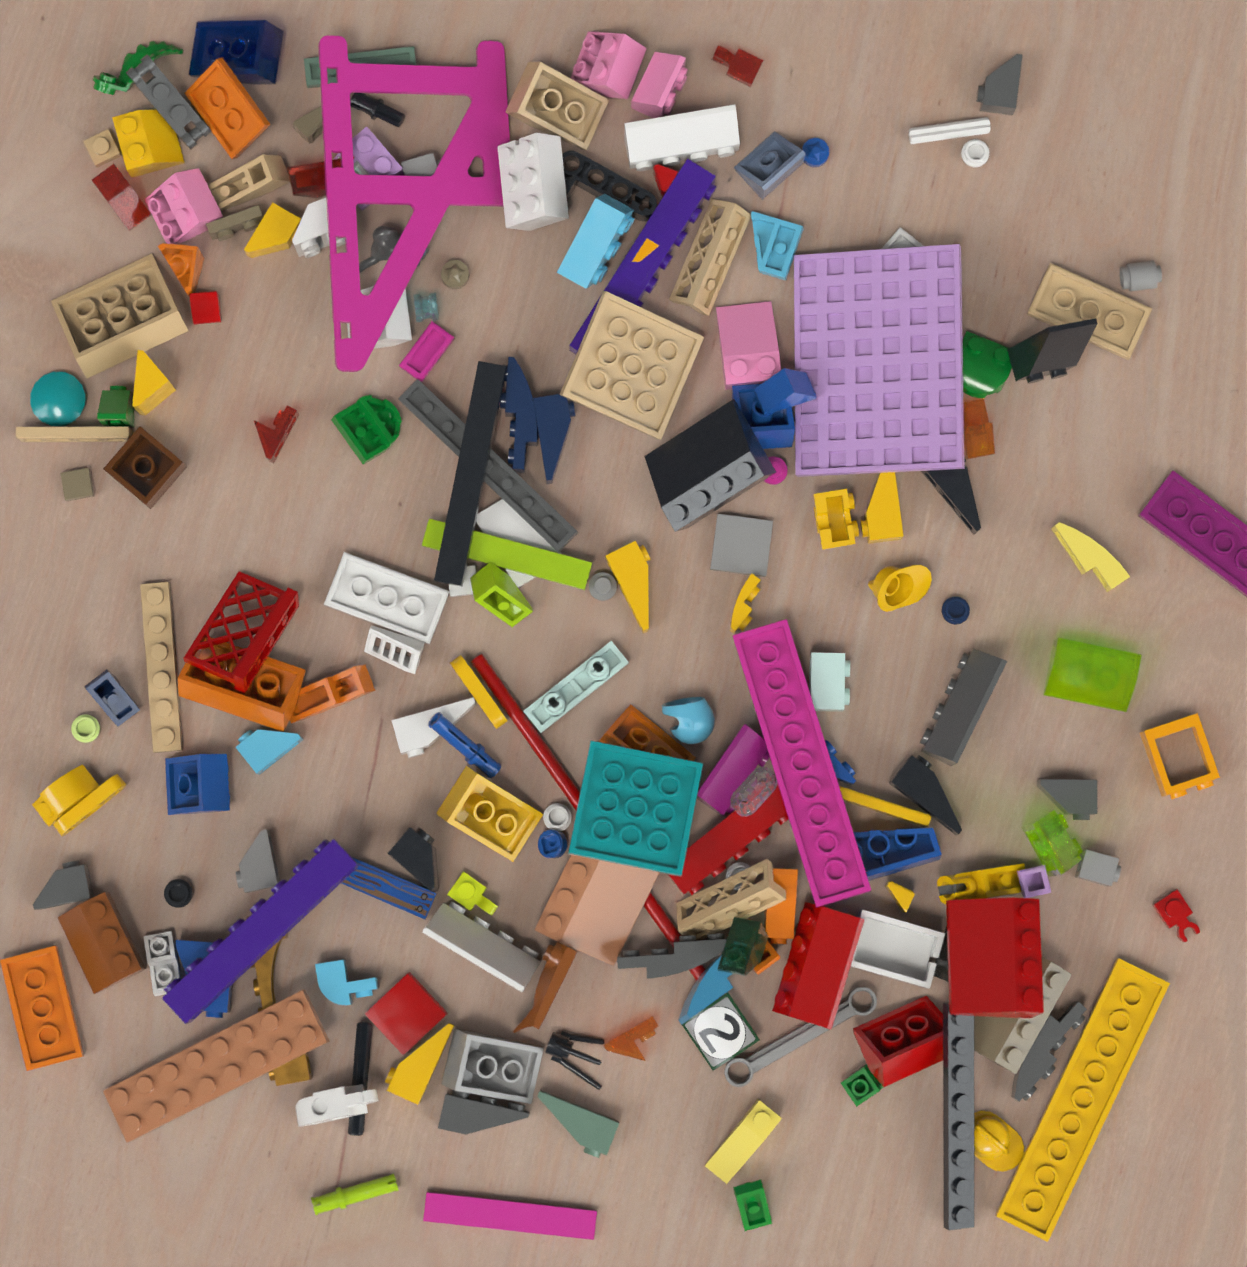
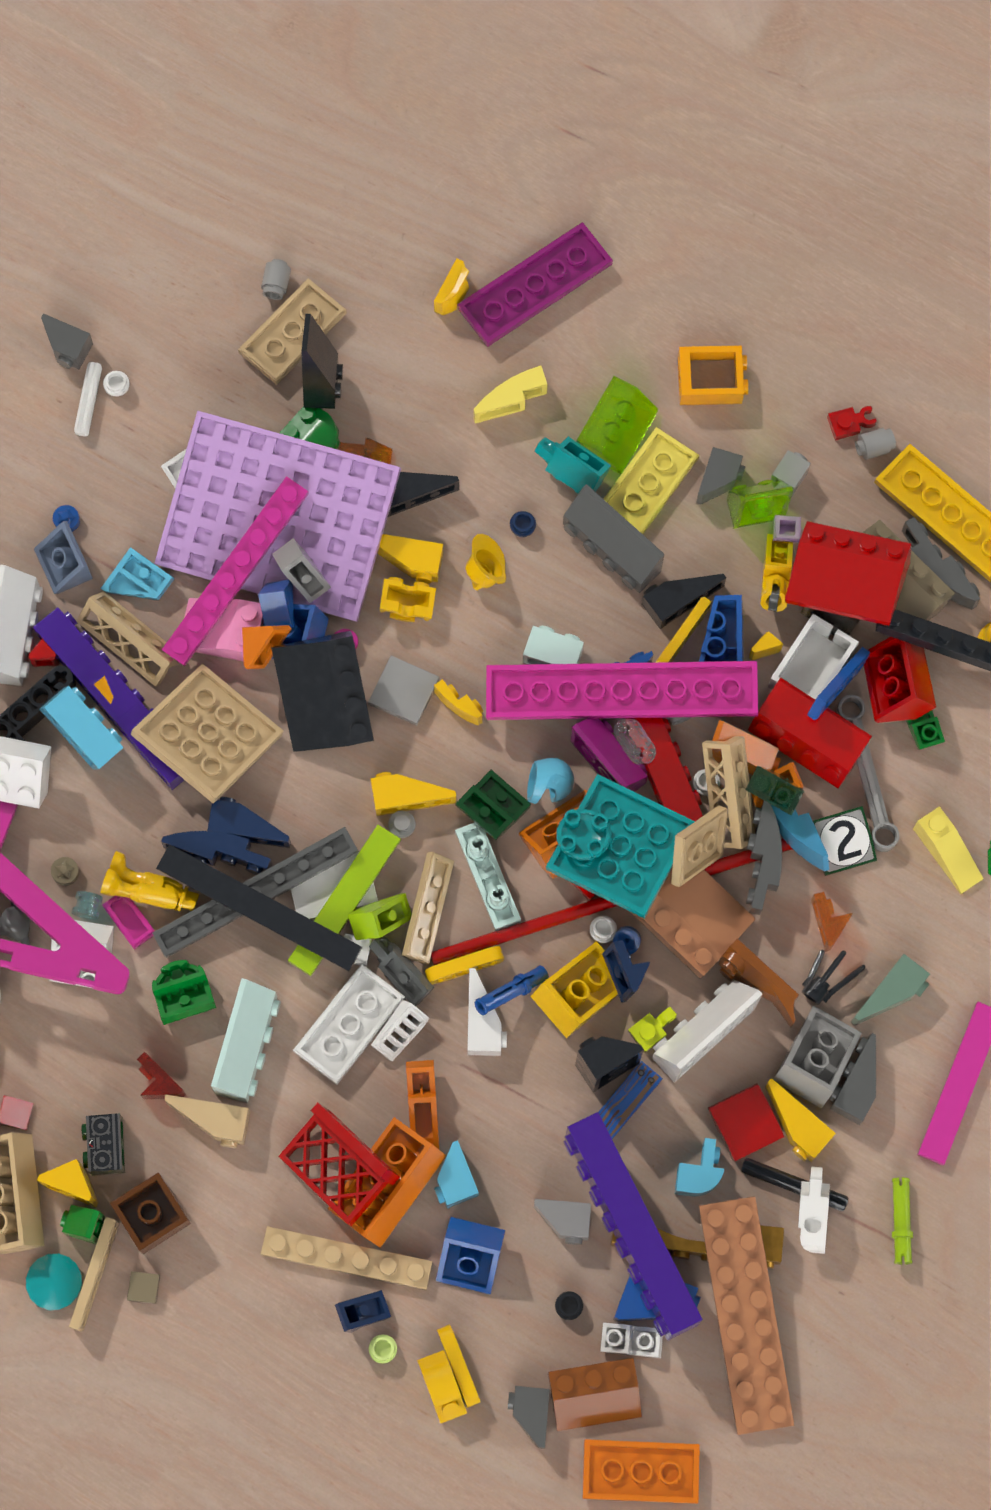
camera: 70 degrees left, 10 degrees down
none -> brick [81,1113,125,1176]
none -> yellow piece [100,851,199,911]
none -> dark pink plate [162,476,309,666]
none -> tan slope [165,1095,250,1148]
none -> light aqua slope [211,978,281,1103]
none -> orange slope [242,625,292,669]
none -> light grey slope [272,538,331,603]
none -> dark grey hinge [369,936,434,1006]
none -> tan tile [402,852,454,964]
none -> yellow slope [434,258,469,316]
none -> dark green slope [455,769,531,840]
none -> teal hinge [534,436,611,494]
none -> teal dish [557,809,611,860]
none -> dark blue slope [602,940,650,1003]
none -> light yellow tile [603,427,699,534]
none -> tan tile [671,805,727,887]
none -> blue tile [807,647,870,720]
none -> light grey brick [855,428,896,460]

